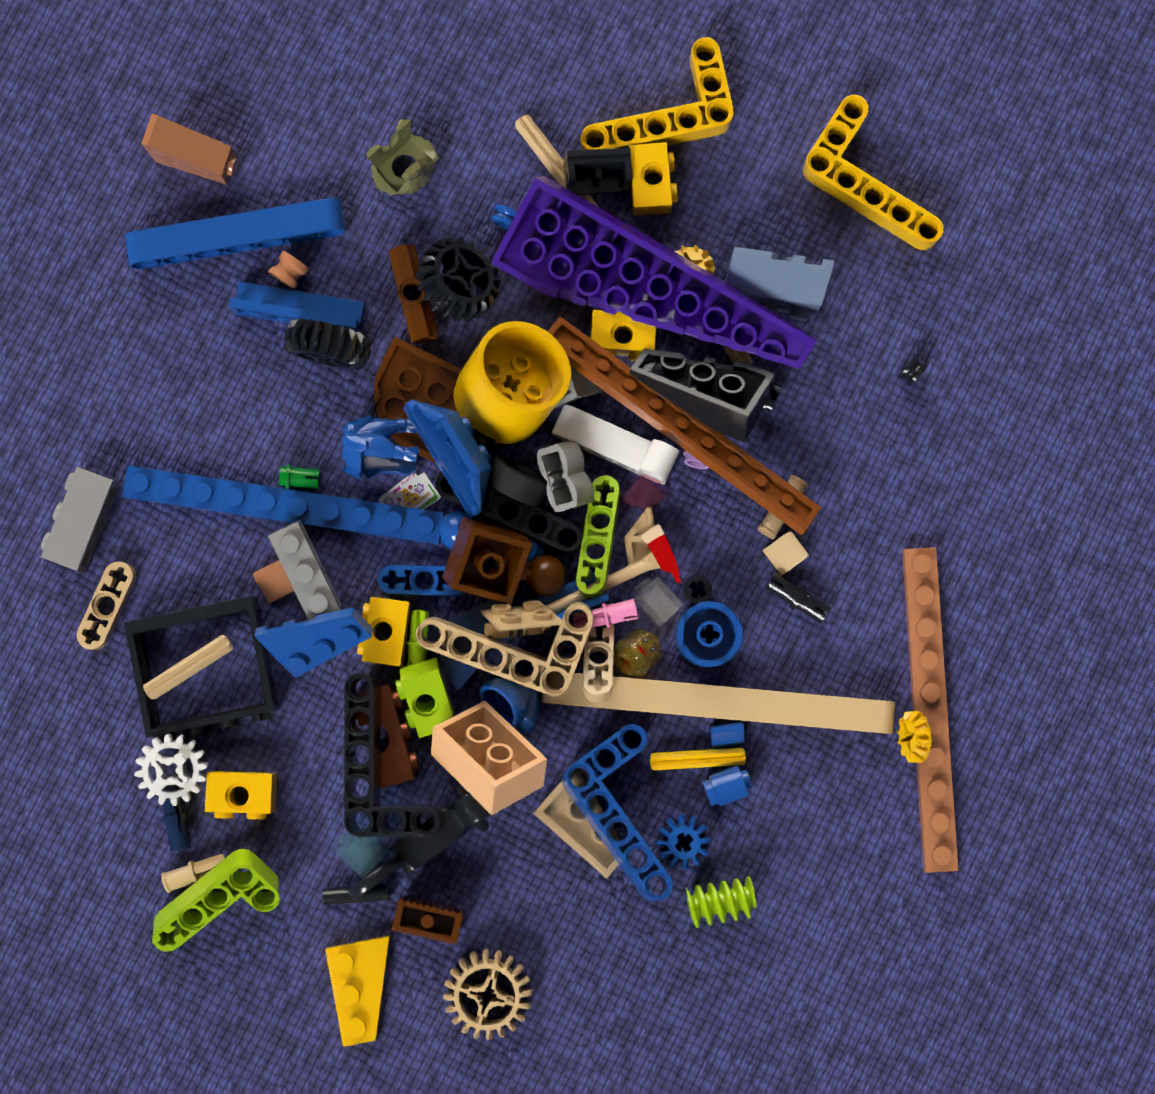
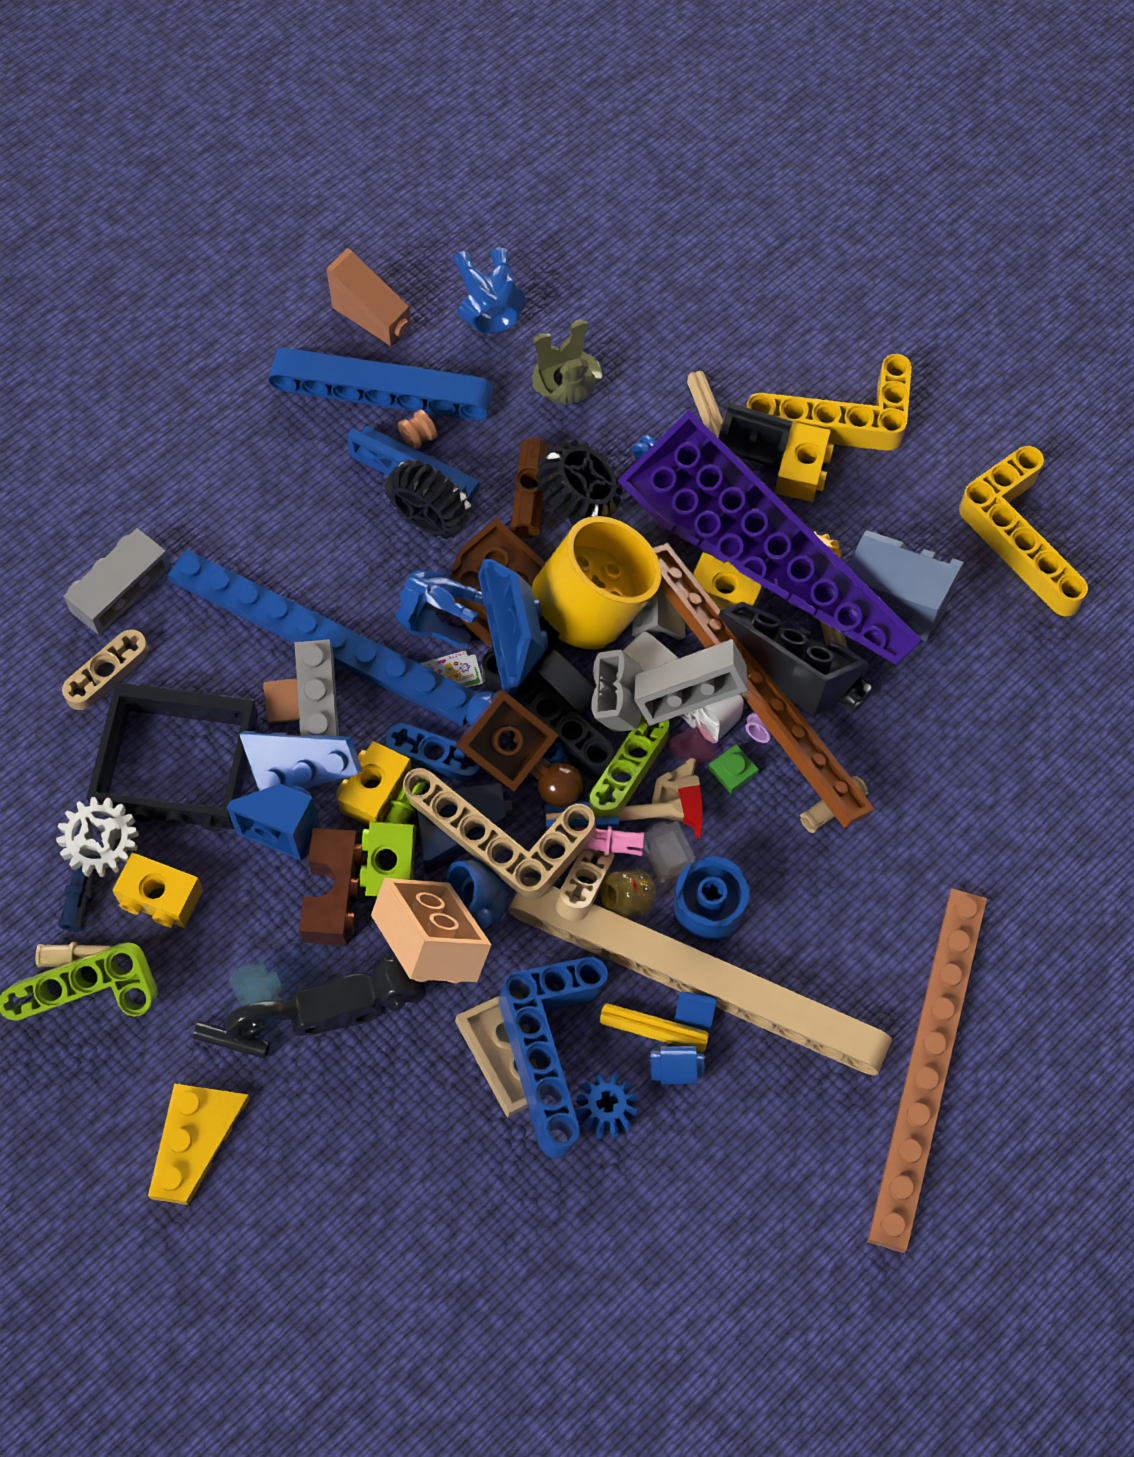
camera: 20 degrees right, 20 degrees down
tan axle [143,635,233,699] -> none
green pin [279,464,320,489] -> none
black beam [344,673,445,837] -> none
reddish brown brick [392,894,465,945] -> none
tan gear [443,949,532,1040] -> none
tan hinge [481,601,564,639] -> none
black bush [683,575,712,604] -> none
lime piece [686,876,756,928] -> none
tan slope [762,530,809,576] -> none
black pin [766,572,831,624] -> none
yellow gear [896,711,932,763] -> none
black bush [898,355,929,387] -> none
none -> blue slope [227,783,320,861]
none -> blue piece [453,247,528,334]
none -> light grey brick [634,639,748,726]
none -> bright green plate [708,744,759,794]

